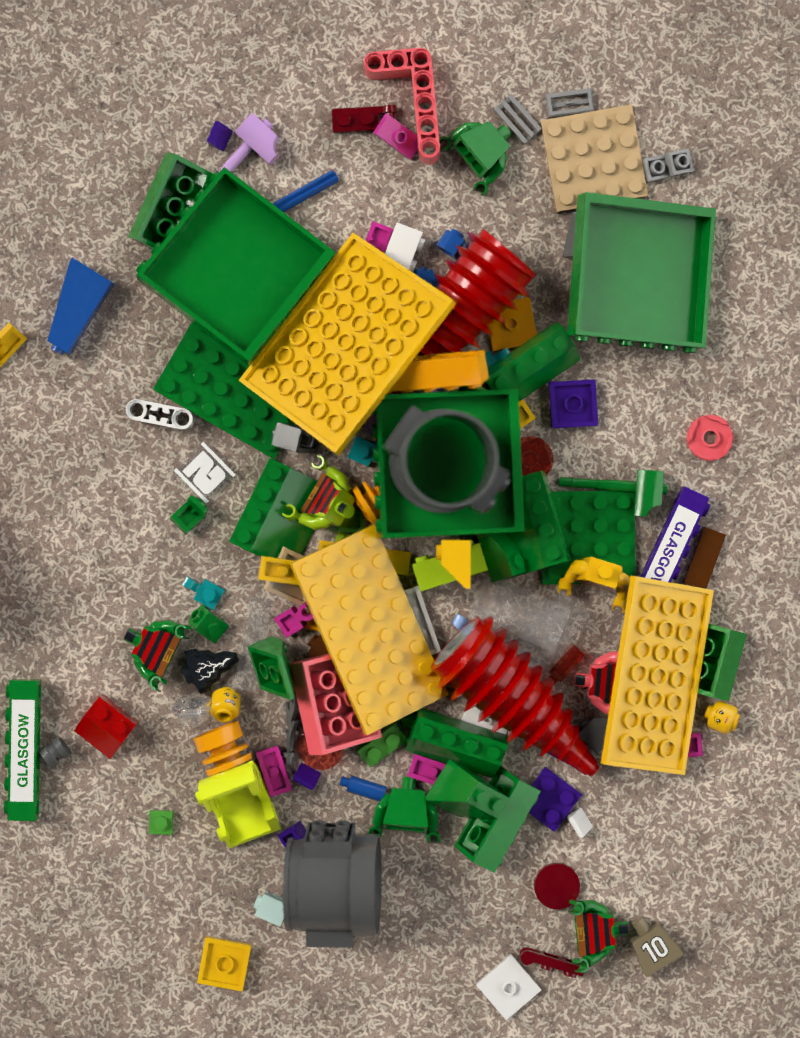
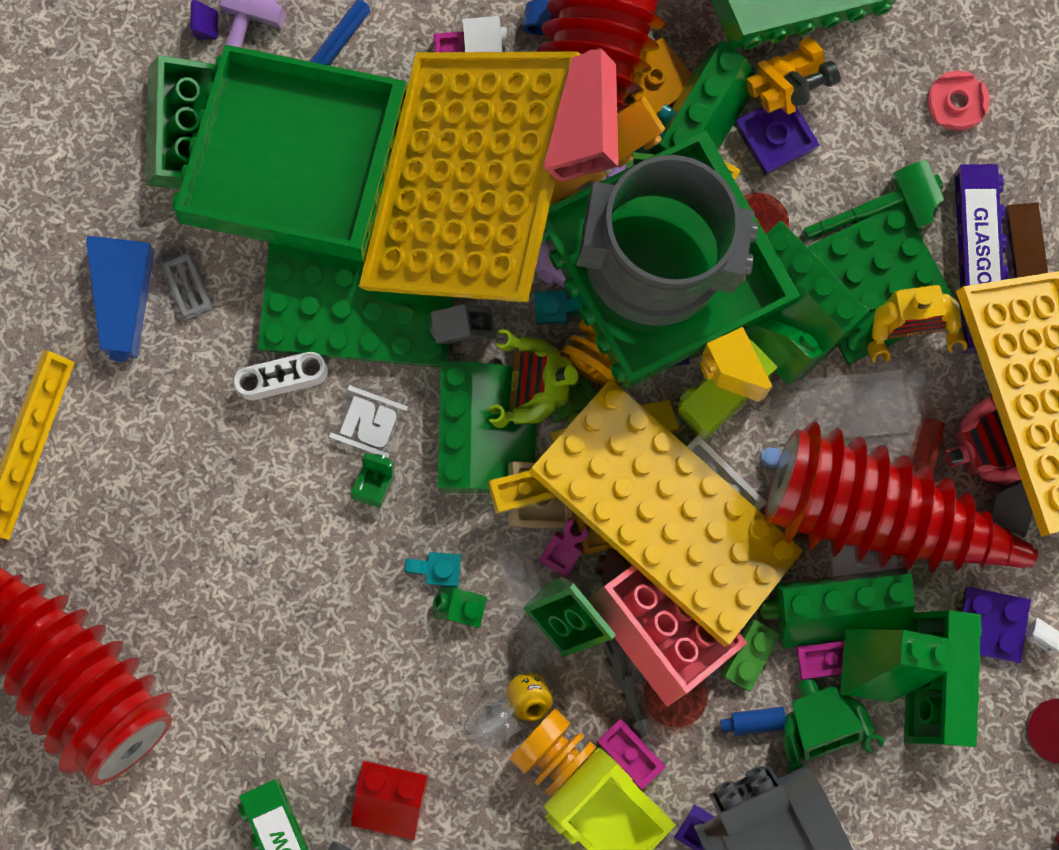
camera: 20 degrees left, 10 degrees down
torso [123,620,192,692] -> none
black rock [182,648,239,695] -> none
dark purple slope [293,763,321,790] -> none
none -> light grey tile [161,252,213,321]
none -> coral slope [544,49,619,183]
none -> light orange hips [746,37,841,115]

